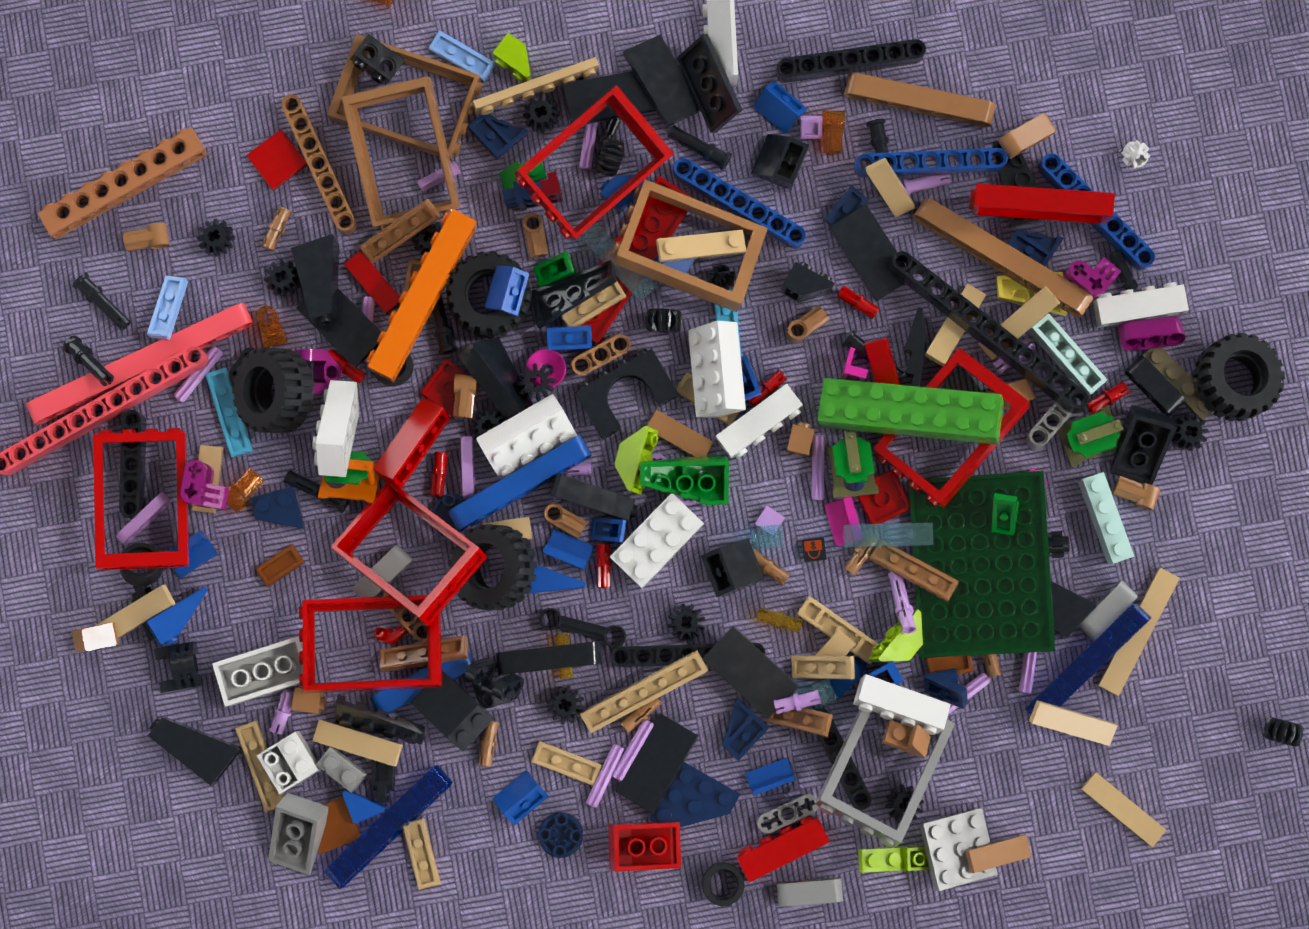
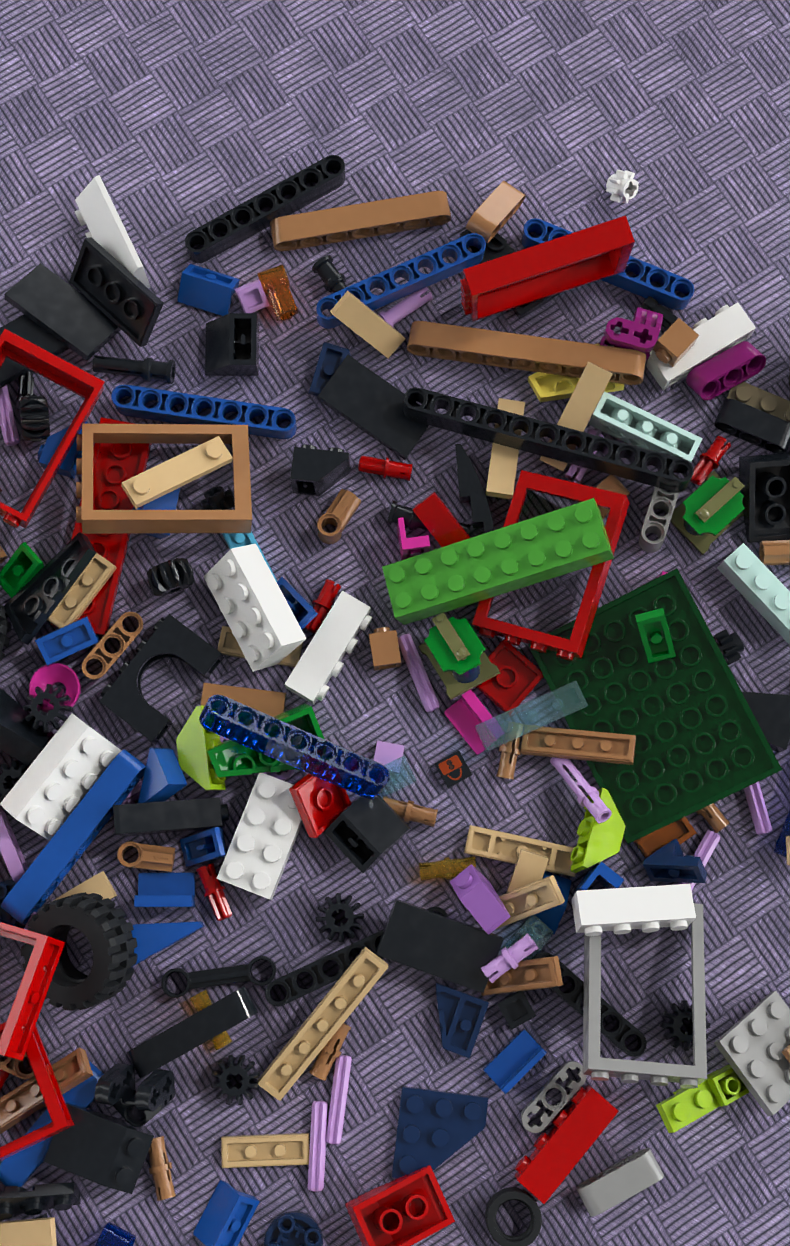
camera: 30 degrees left, 5 degrees down
clear light blue tile [581,222,656,302] -> none
black tile [616,713,699,814] -> none
medium nougat slope [882,720,931,758] -> none
dark blue wing [1007,230,1064,266] -> none
none -> blue slope [138,748,187,803]
none -> clear blue beam [199,694,390,799]
none -> red tile [289,759,351,838]
none -> medium lavender slope [450,864,511,935]
none -> black plate [497,991,536,1030]
none -> medium nougat brick [653,318,699,367]

